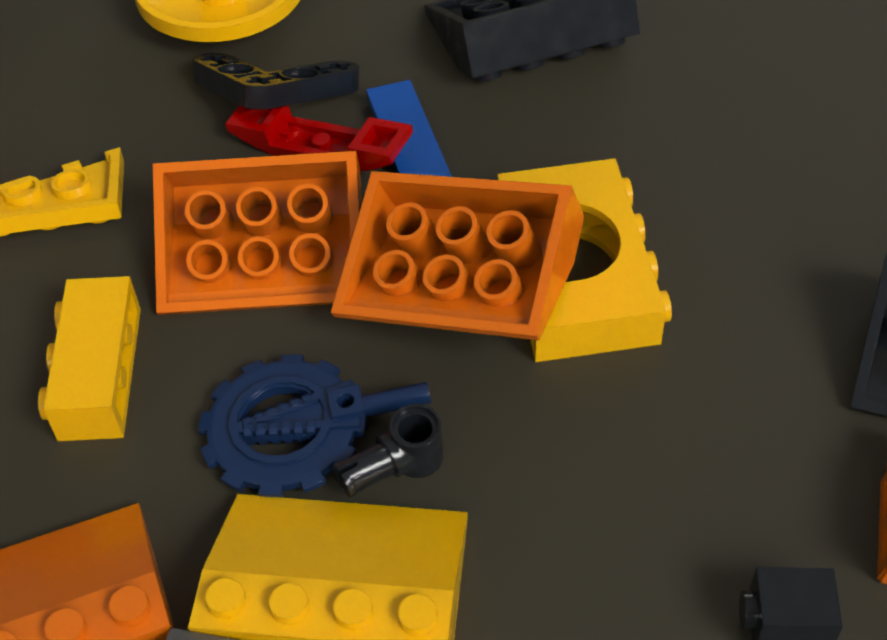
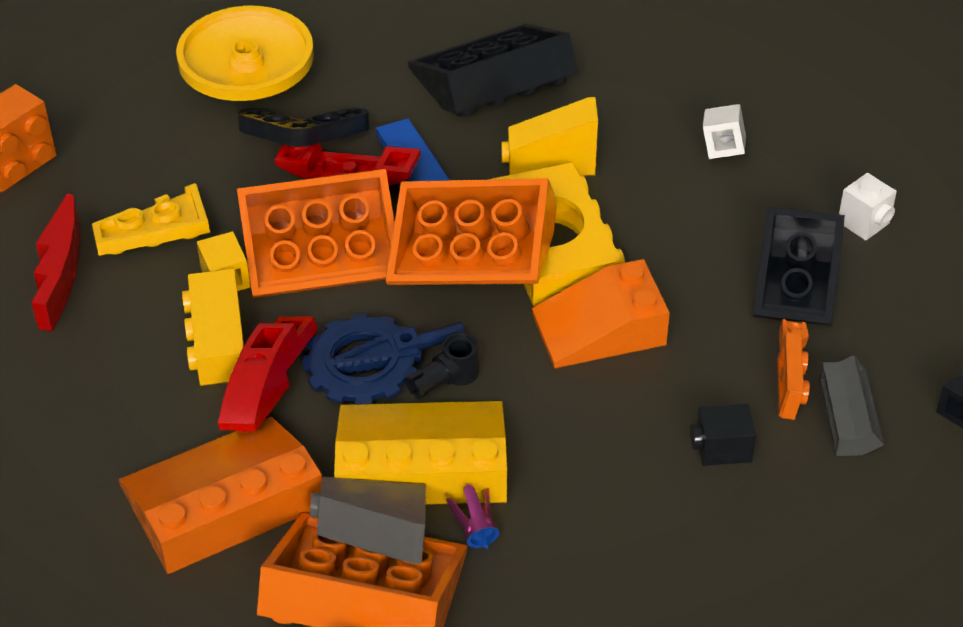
camera: 10 degrees left, 5 degrees down
none -> yellow brick [197,231,251,291]
none -> red slope [218,316,318,433]
none -> yellow slope [501,97,598,176]
none -> orange slope [532,259,670,369]
none -> white brick [703,104,746,159]

